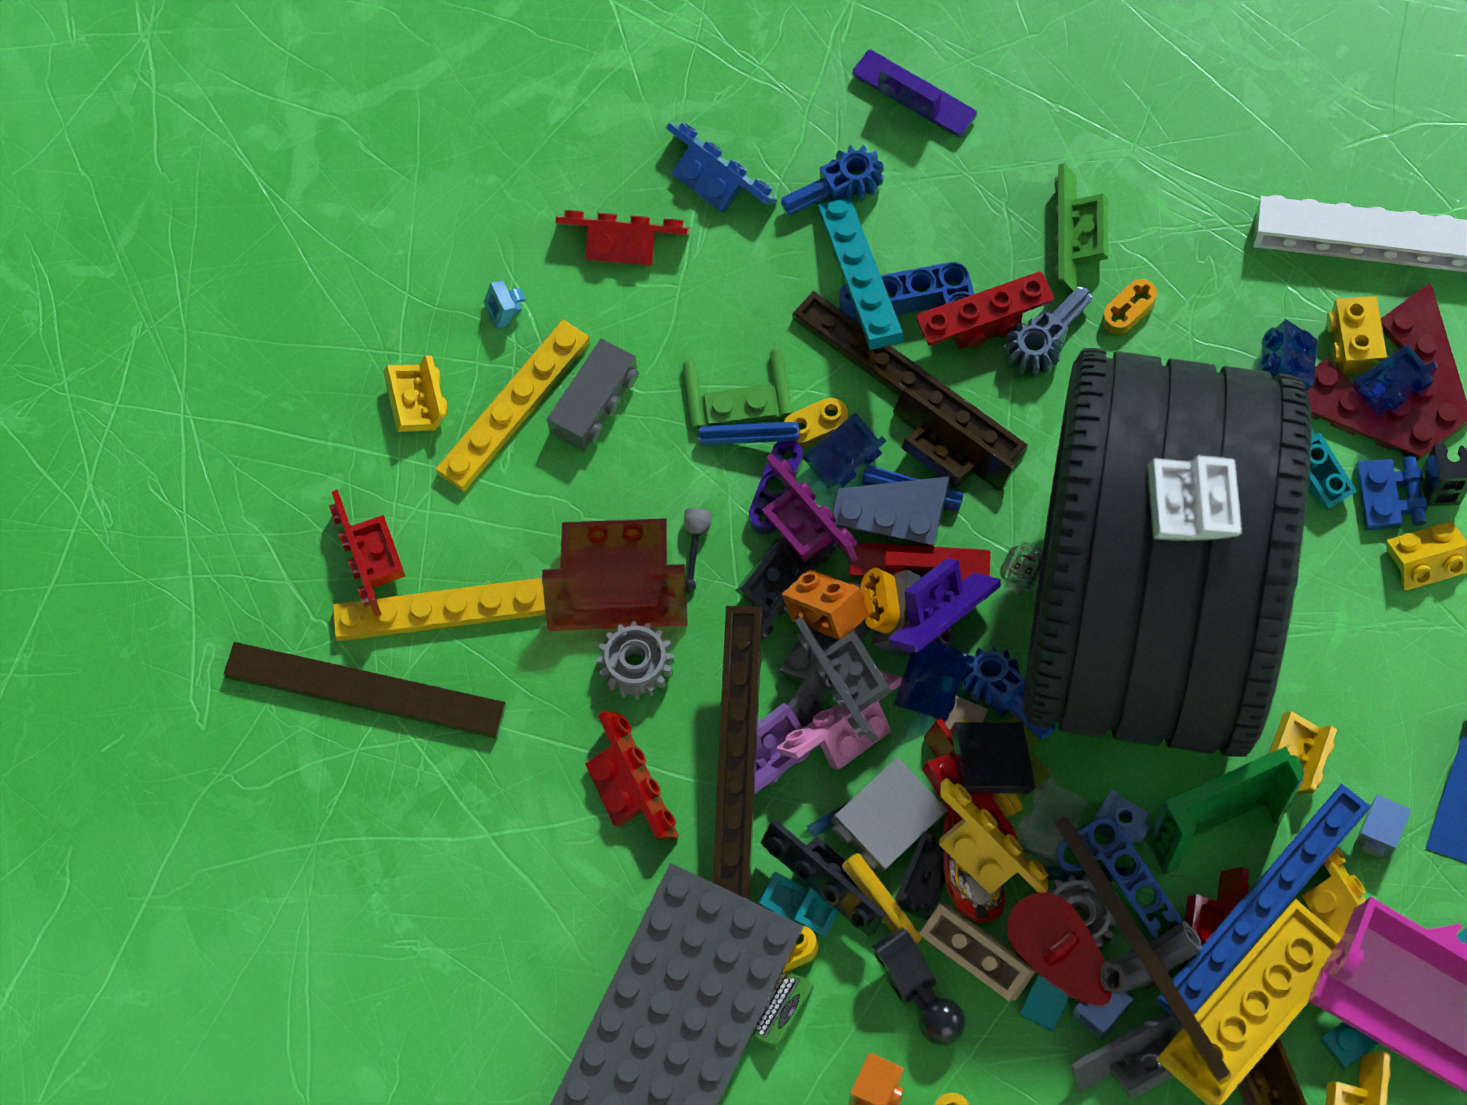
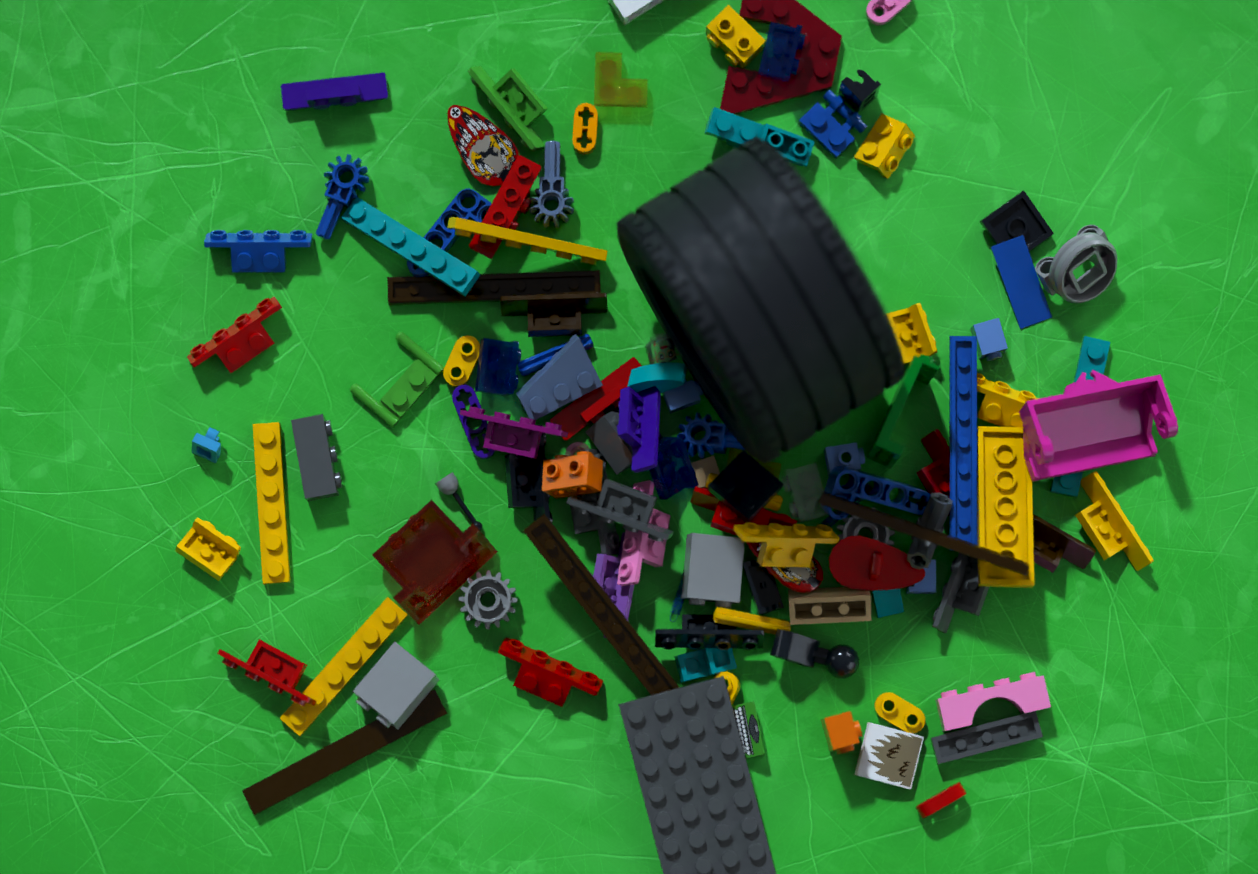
camera: 45 degrees left, 15 degrees up
blue axle [698,422,800,445] -> none
light orange beam [861,568,900,634] -> none
white slope [1148,456,1241,540] -> none
clear blue bracket [1259,319,1318,391] -> none
none -> light grey brick [353,642,439,730]
none -> shield [447,105,519,186]
none -> yellow plate [447,217,608,265]
none -> clear yellow plate [594,52,648,107]
none -> teal slope [627,363,688,393]
none -> medium blue brick [662,378,703,414]

